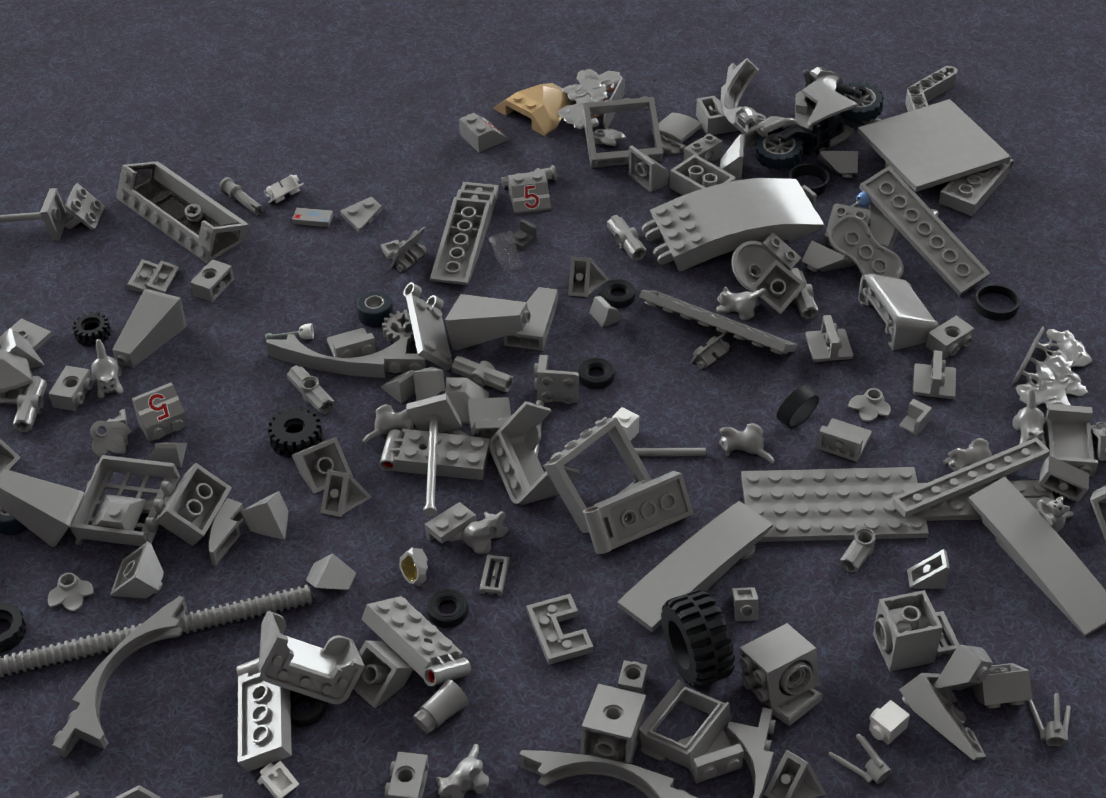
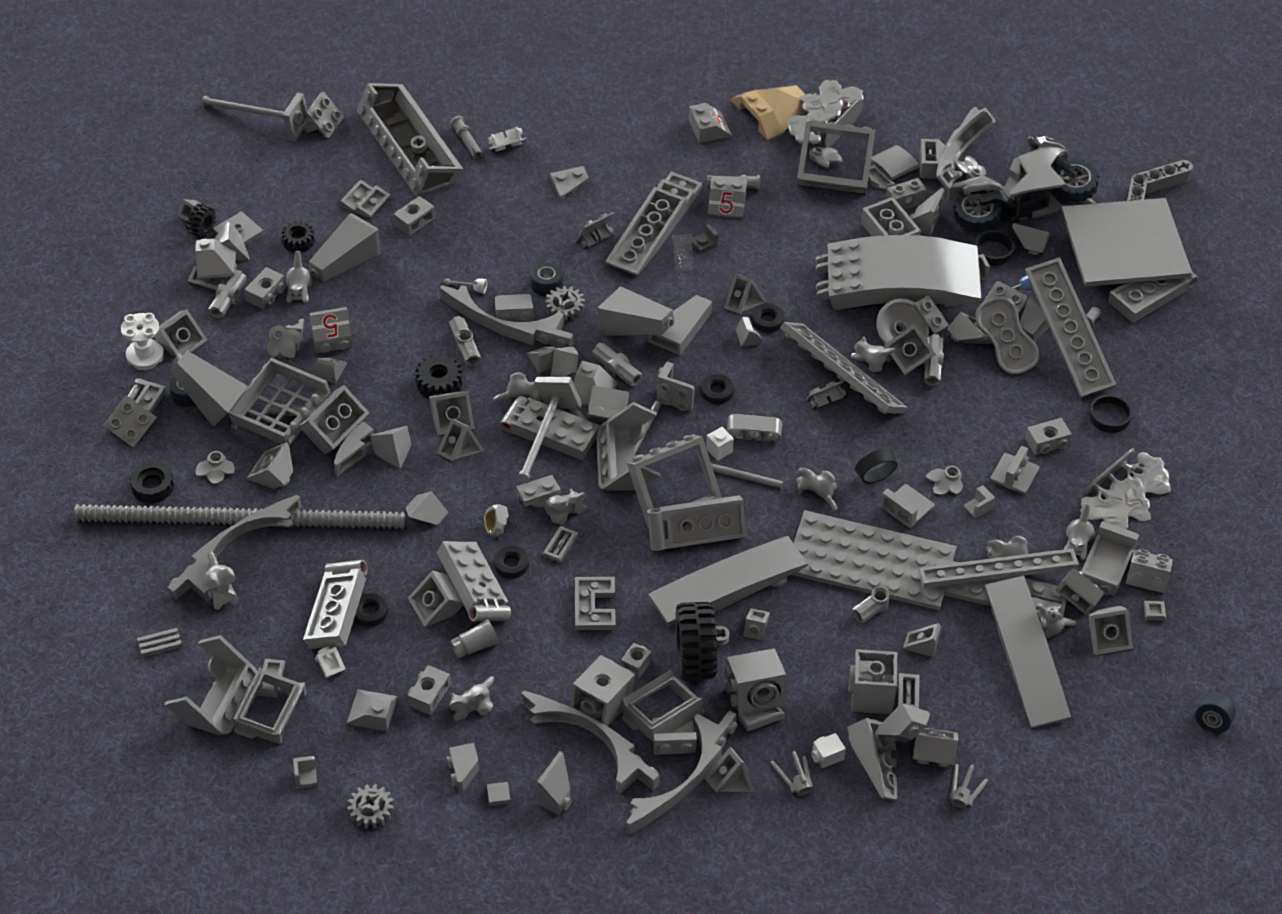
camera: 15 degrees right, 5 degrees up
light grey slope [91,494,147,531] -> none
light grey windscreen [259,611,365,704] -> none
light grey tile [292,208,333,227] -> none
light grey tile [381,240,399,260] -> none
light grey hinge [404,282,453,370] -> none
light grey piece [607,215,647,261] -> none
light grey slope [629,146,669,193] -> none
light grey bracket [805,315,853,362] -> none
light grey windscreen [858,274,939,351] -> none
none -> light grey animal [205,551,238,610]
none -> light grey beam [726,414,782,442]

